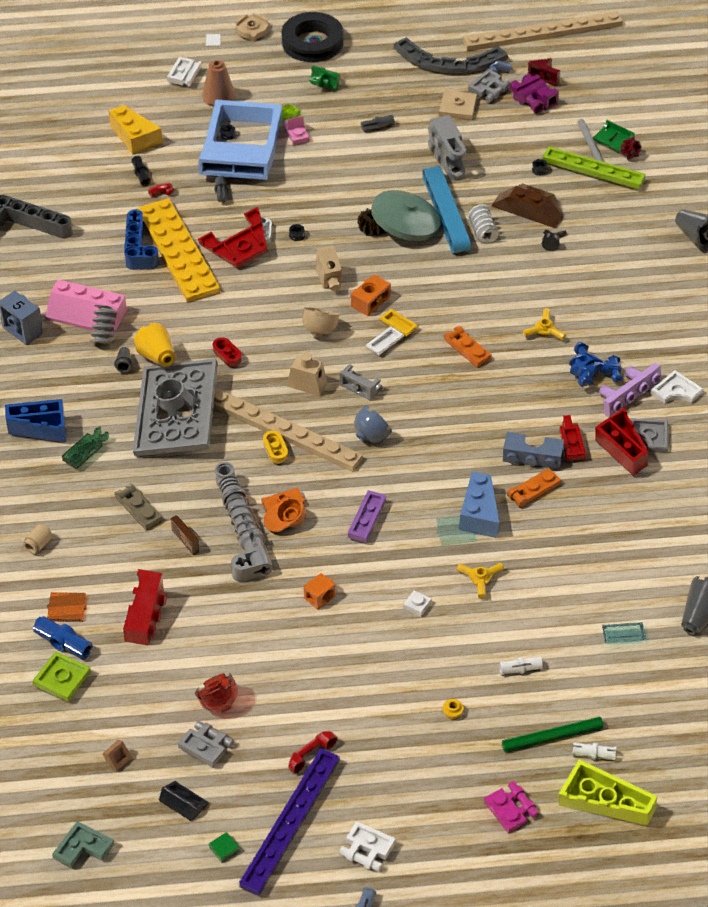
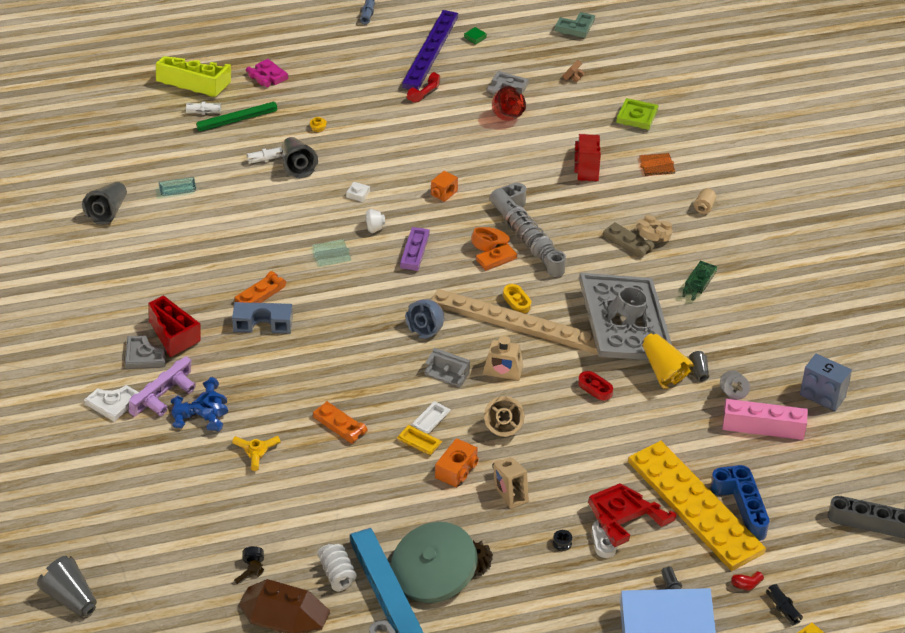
camera: 170 degrees right, 5 degrees down
blue wedge [5,399,67,442] -> none
blue piece [33,616,93,659] -> none
black slope [159,781,208,821] -> none
reddish brown tile [171,515,200,555] -> none
white plate [339,821,396,872] -> none
yellow piece [456,563,504,599] -> none
medium blue wedge [458,471,499,538] -> none
red hinge [559,415,586,461] -> none
none -> dark grey cone [282,137,318,179]
none -> white cone [366,209,385,234]
none -> tan plate [635,215,673,242]

